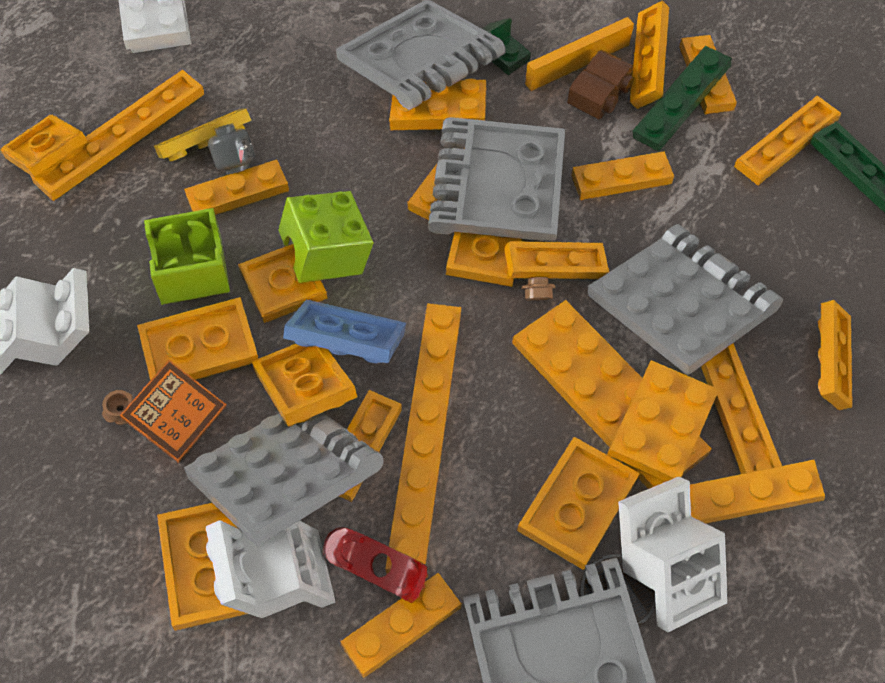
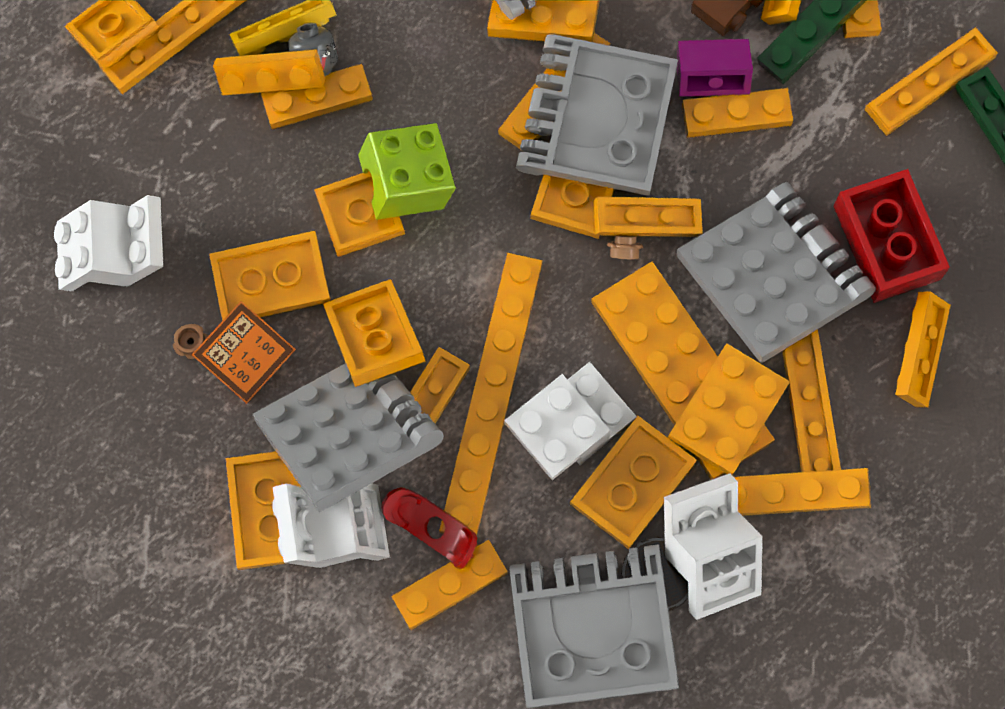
camera: 10 degrees right, 15 degrees up
lime piece [144,208,230,305] -> none
medium blue plate [283,299,406,363] -> none
none -> light orange plate [213,49,326,96]
none -> white bracket [504,362,637,480]
none -> magenta brick [677,39,753,96]
none -> red brick [834,169,950,303]

